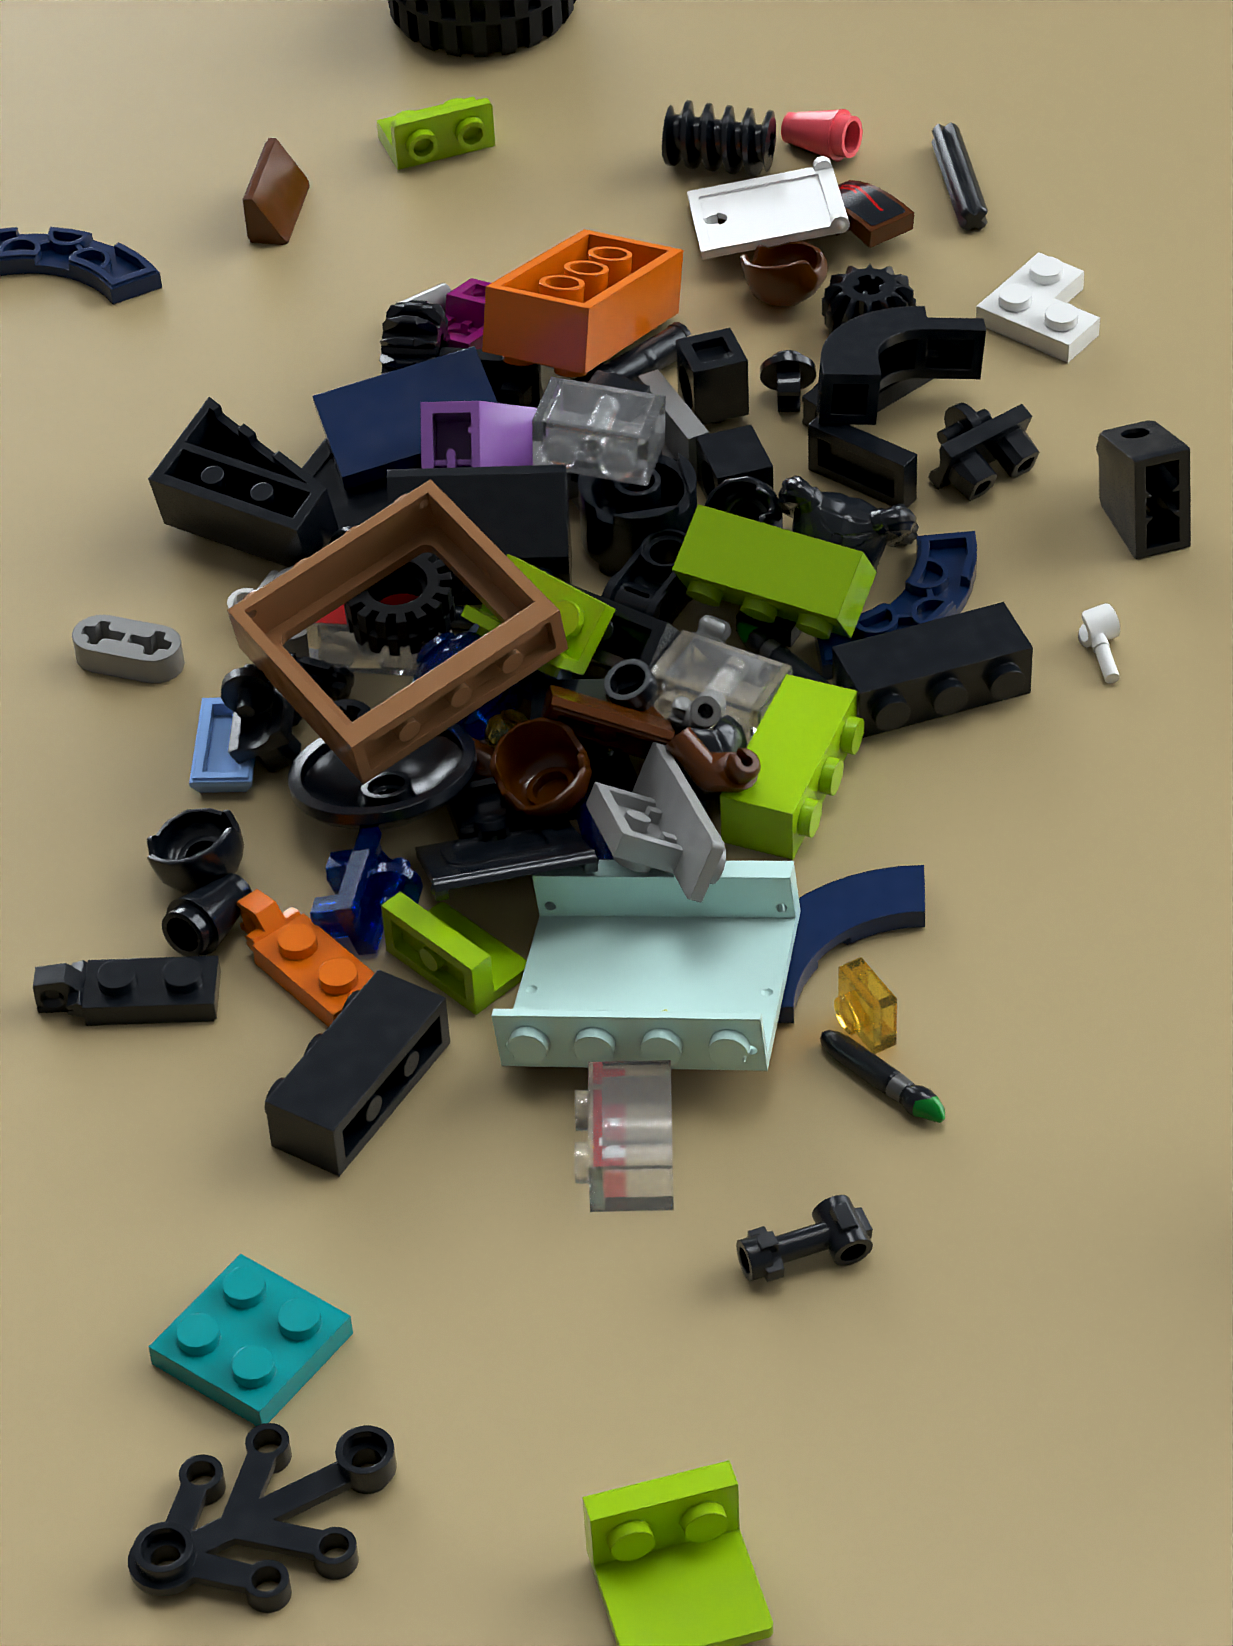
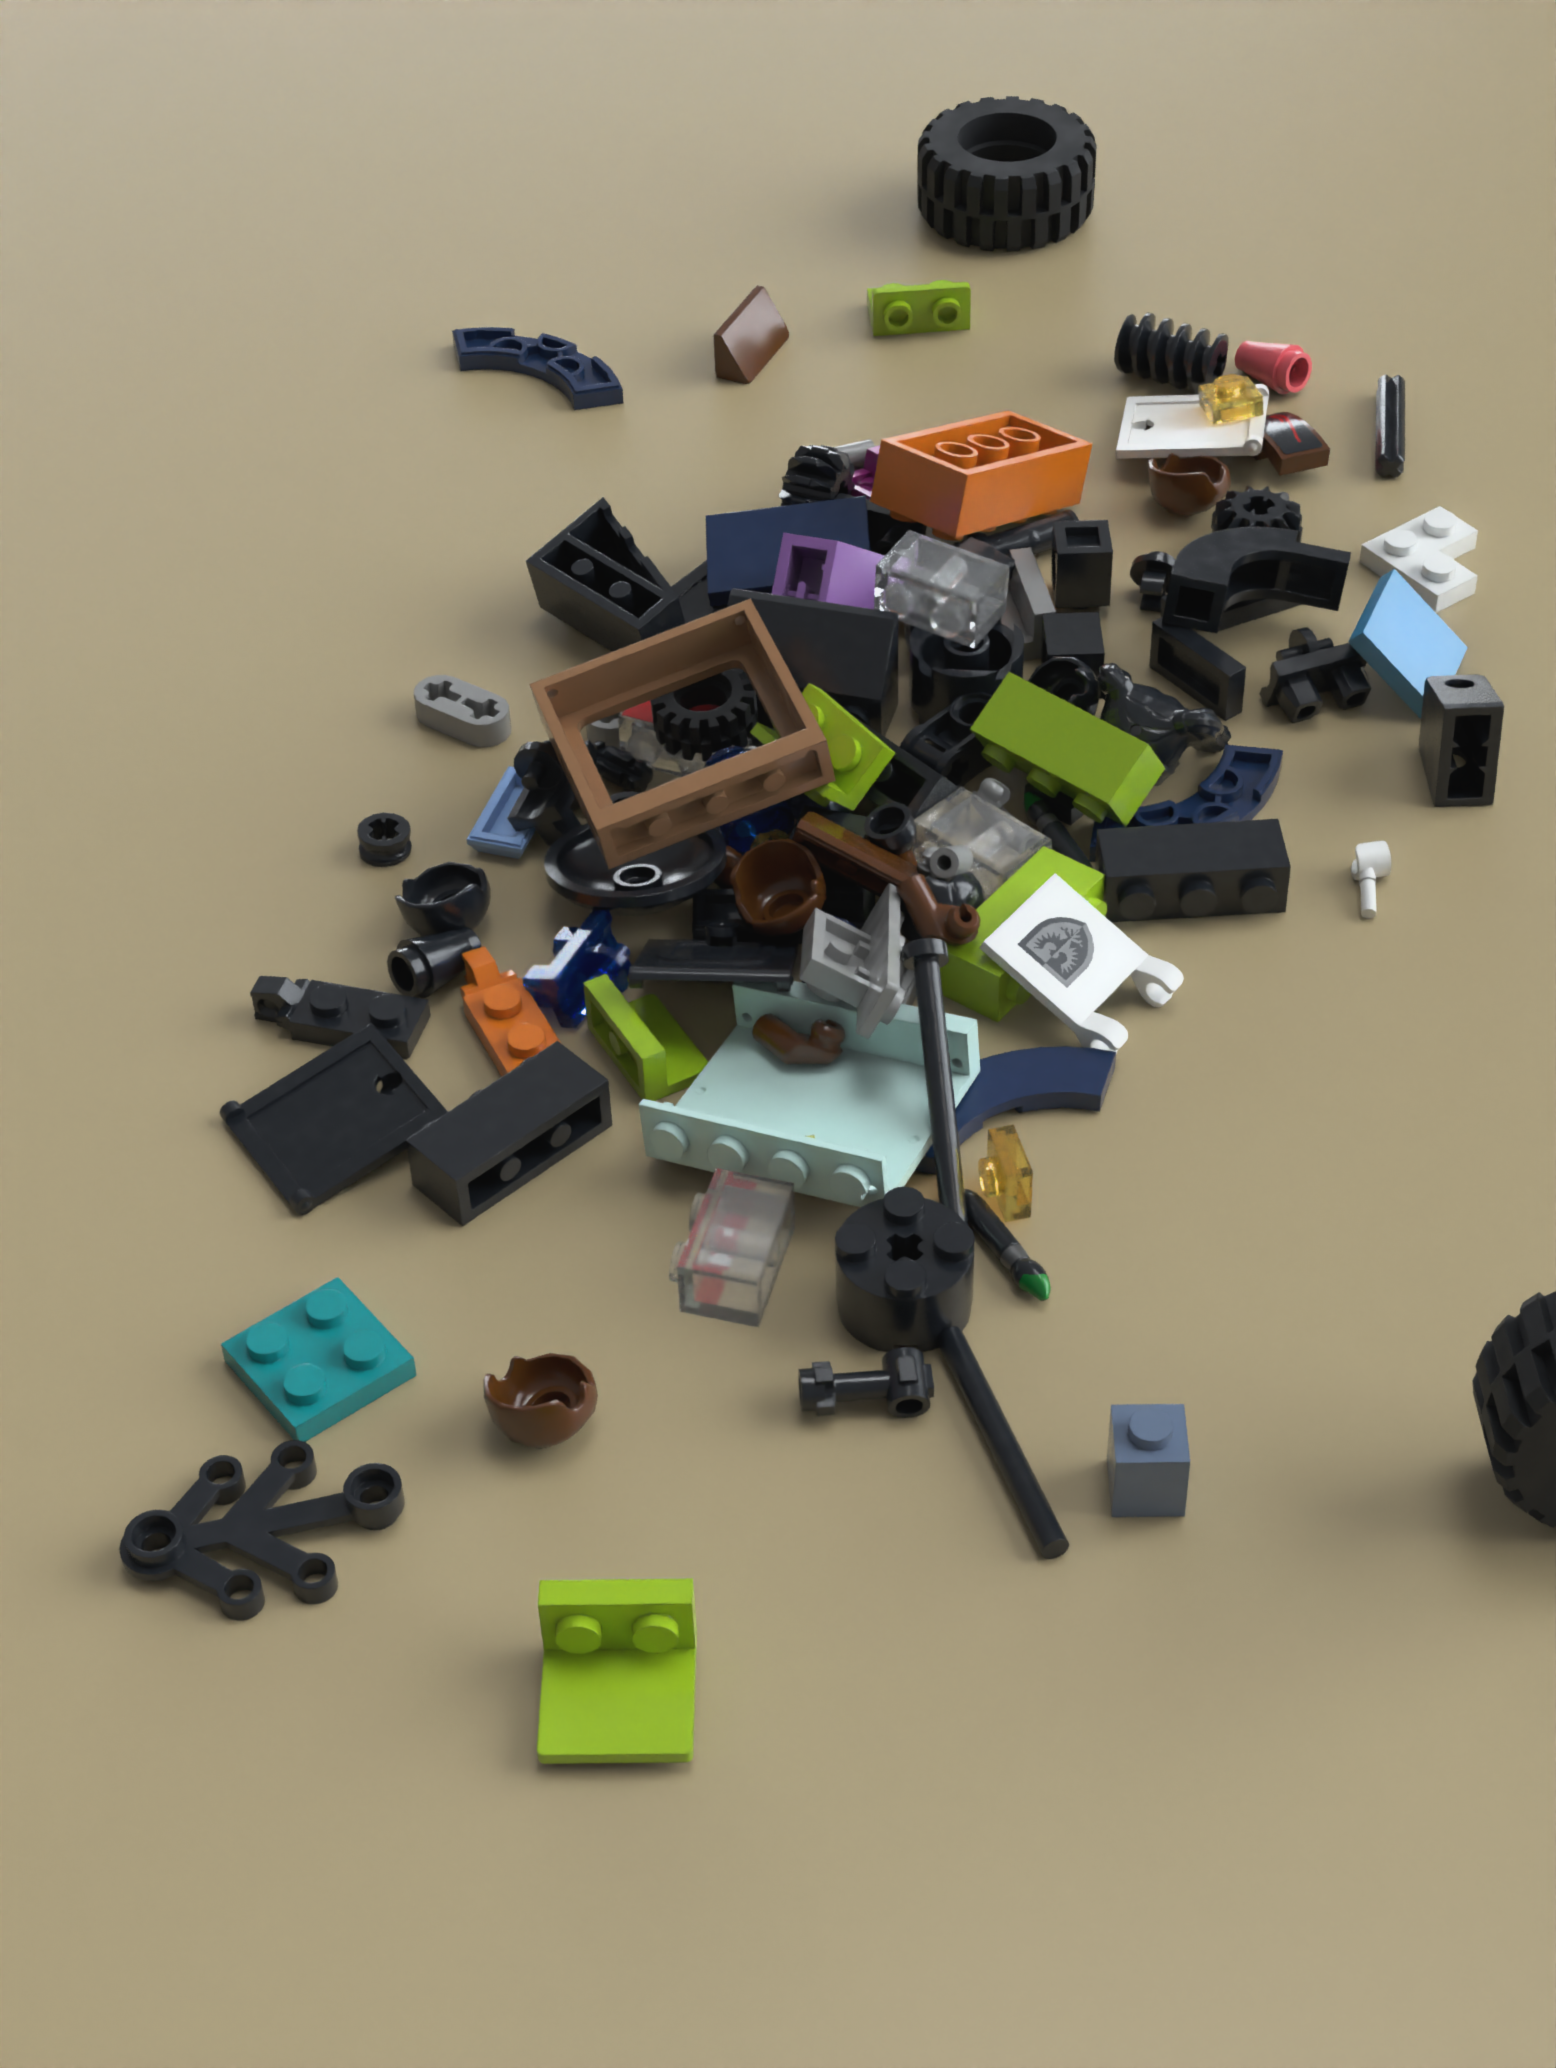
camera: 15 degrees right, 0 degrees up
none -> black container [220,1023,448,1215]
none -> black bush [357,812,412,867]
none -> reddish brown hair [483,1353,598,1449]
none -> reddish brown arm [752,1013,846,1064]
none -> black brick [835,1187,975,1352]
none -> black bar [902,938,969,1226]
none -> black bar [937,1326,1069,1559]
none -> white flag [980,873,1184,1054]
none -> sand blue brick [1107,1404,1190,1517]
none -> clear yellow plate [1198,374,1264,425]
none -> tile [1348,569,1468,719]

